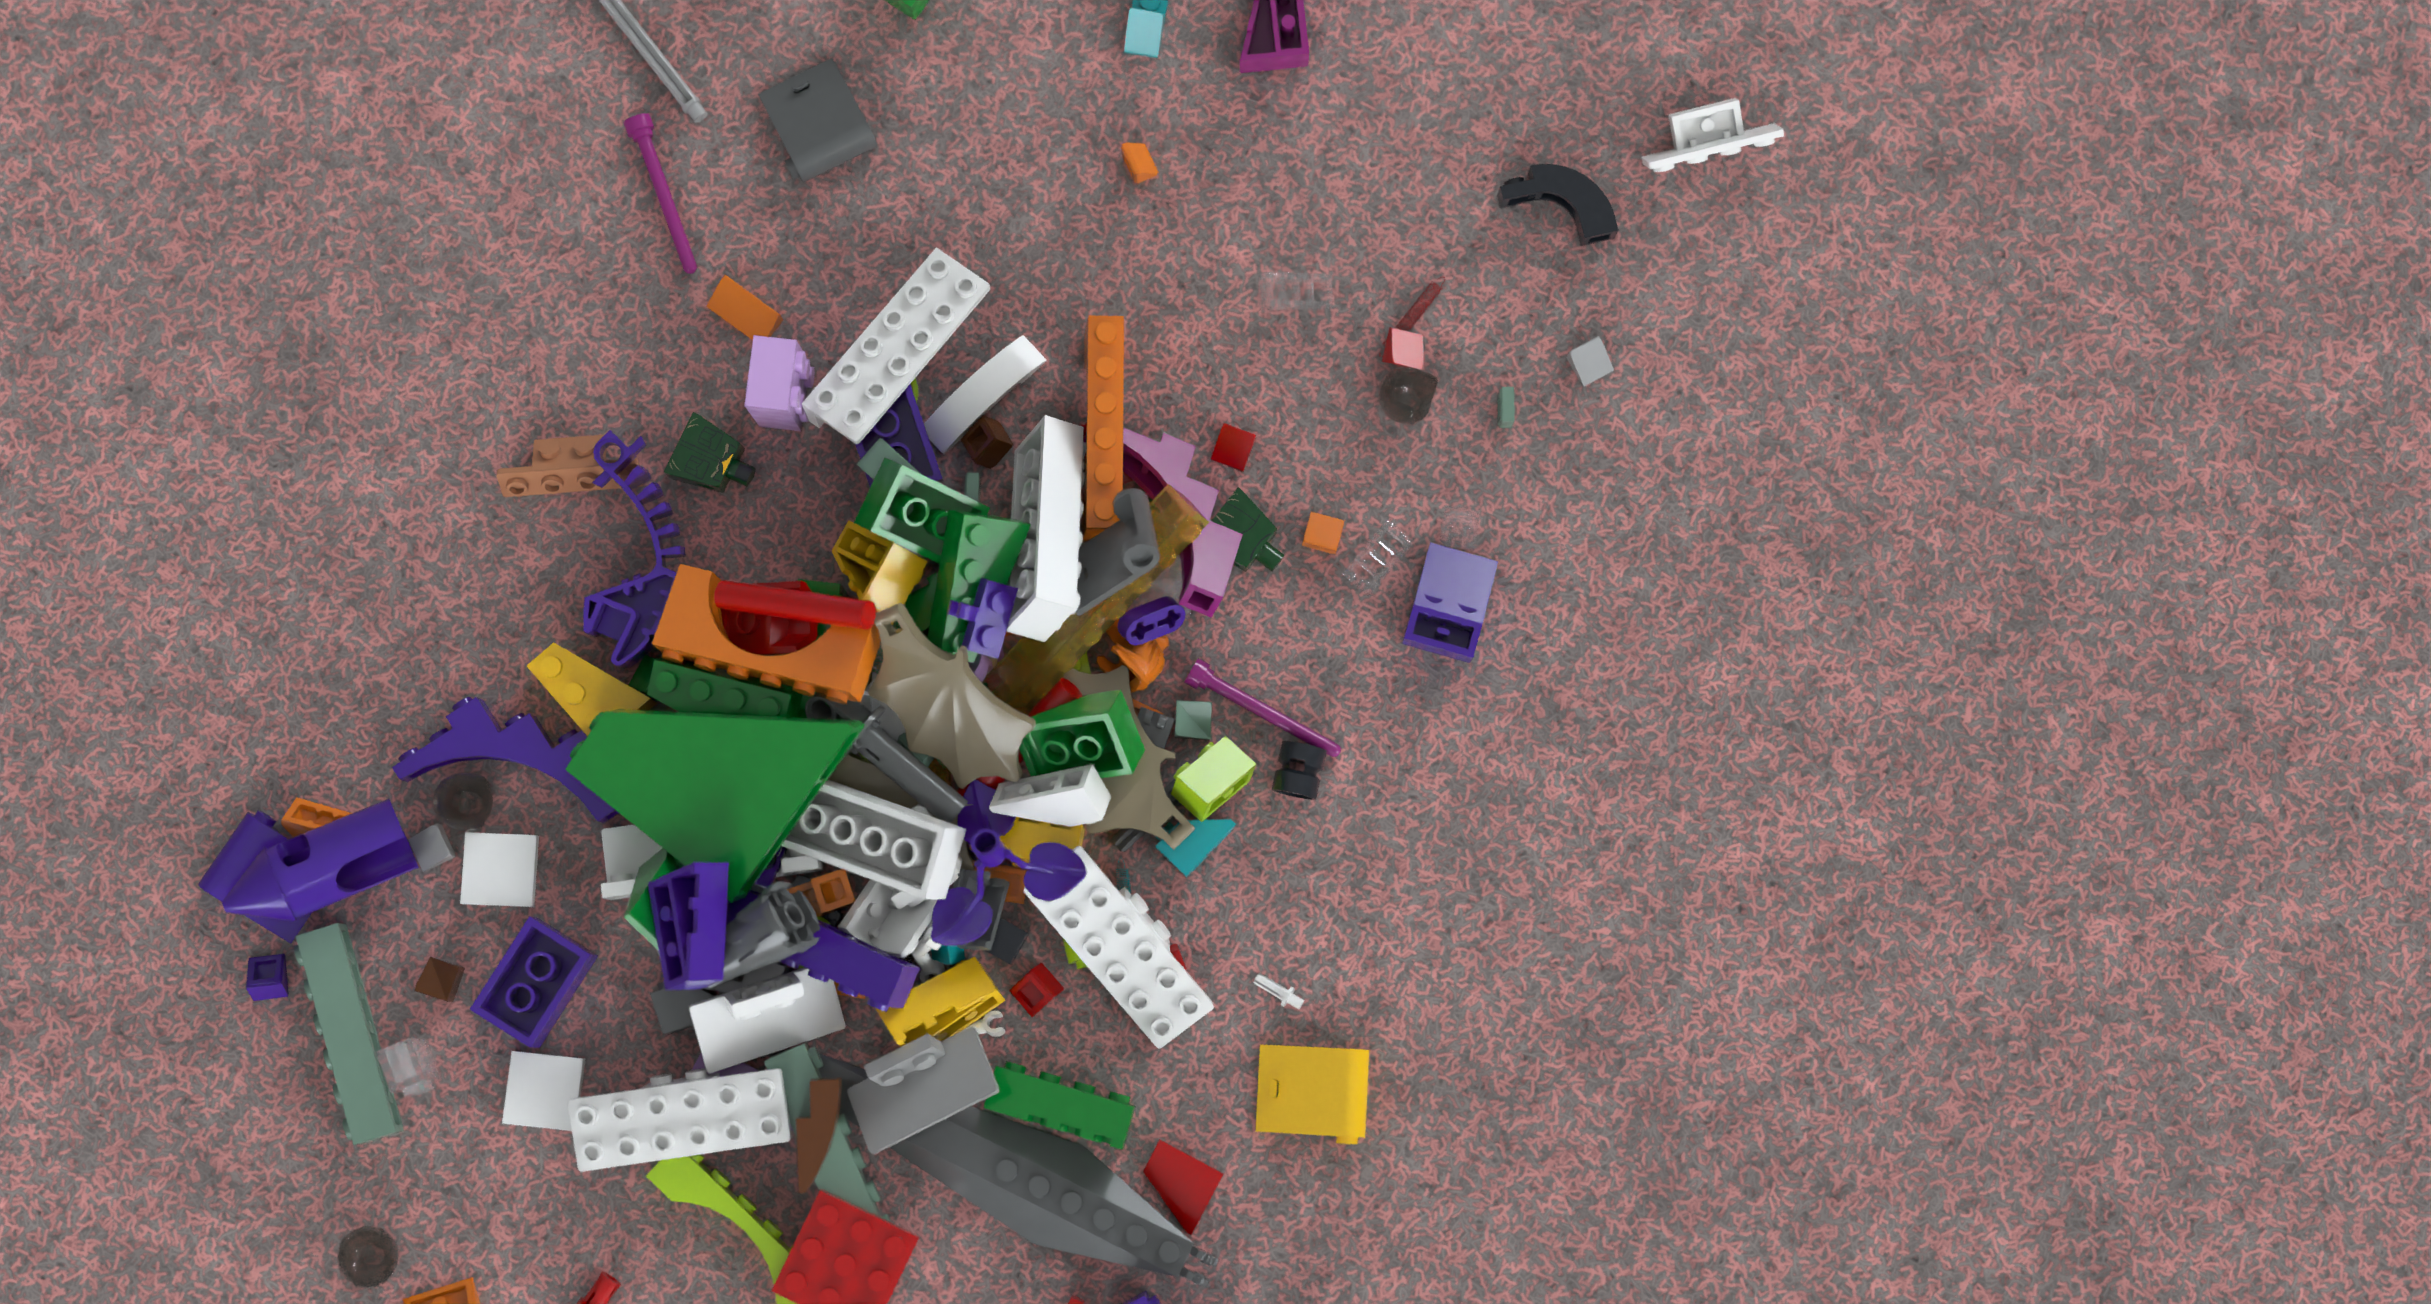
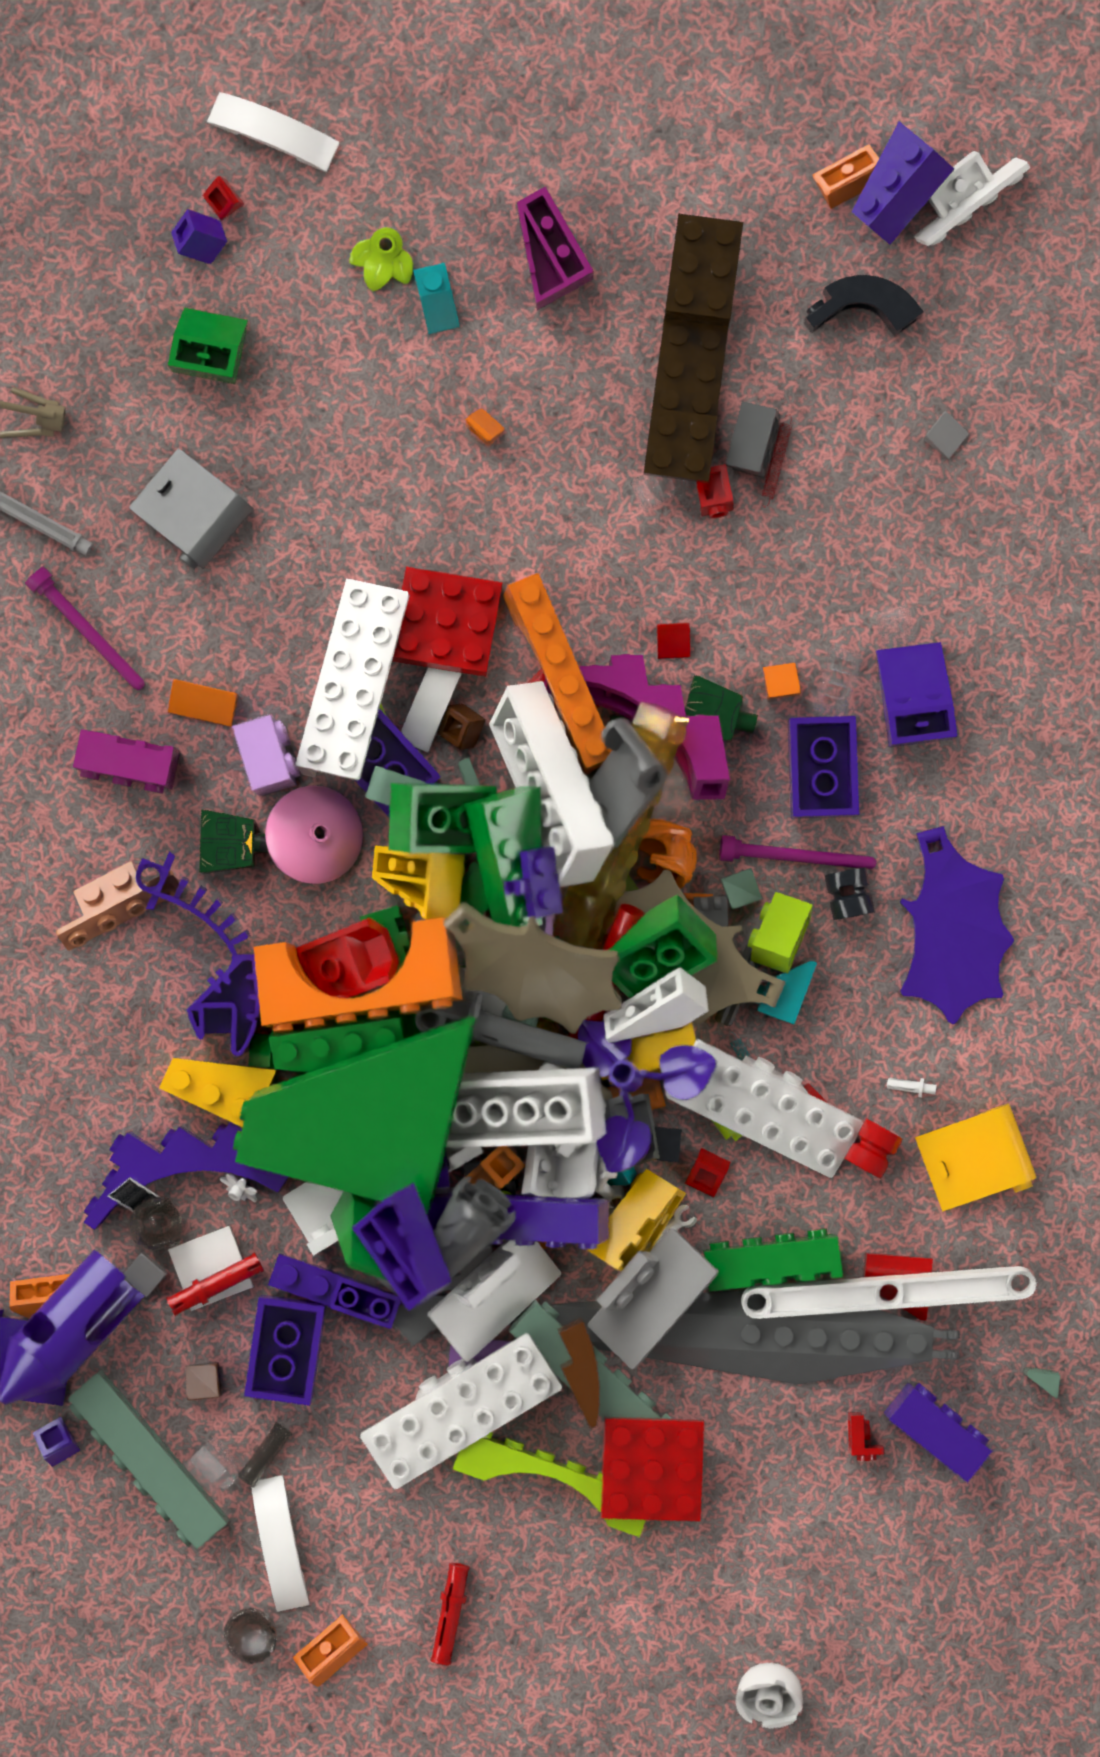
camera: 20 degrees left, 5 degrees up
white tile [502,1051,586,1131] -> none
red piece [714,580,876,630] -> none
dark purple beam [1117,596,1186,645] -> none
clear smoke hair [1378,367,1438,426] -> none
slope [1382,327,1424,370] -> none
sand green tile [1497,387,1515,428] -> none
none -> magenta wedge [73,729,181,794]
none -> sticker [108,1178,164,1217]
none -> red pin [166,1252,264,1316]
none -> white plant [220,1173,257,1202]
none -> clear smoke pin [237,1421,293,1488]
none -> white slope [251,1475,310,1612]
none -> bright pink dish [265,786,363,884]
none -> dark purple slope [268,1253,401,1329]
none -> red plate [392,567,503,677]
none -> dark brown bracket [643,213,743,483]
none -> red bracket [695,464,734,519]
none -> dark grey hinge [725,401,781,478]
none -> white beam [741,1266,1036,1319]
none -> dark purple brick [788,716,859,819]
none -> orange slope [812,144,879,209]
none -> red wheel [844,1118,903,1179]
none -> dark purple wedge [852,121,955,245]
none -> dark purple animal [899,826,1014,1025]

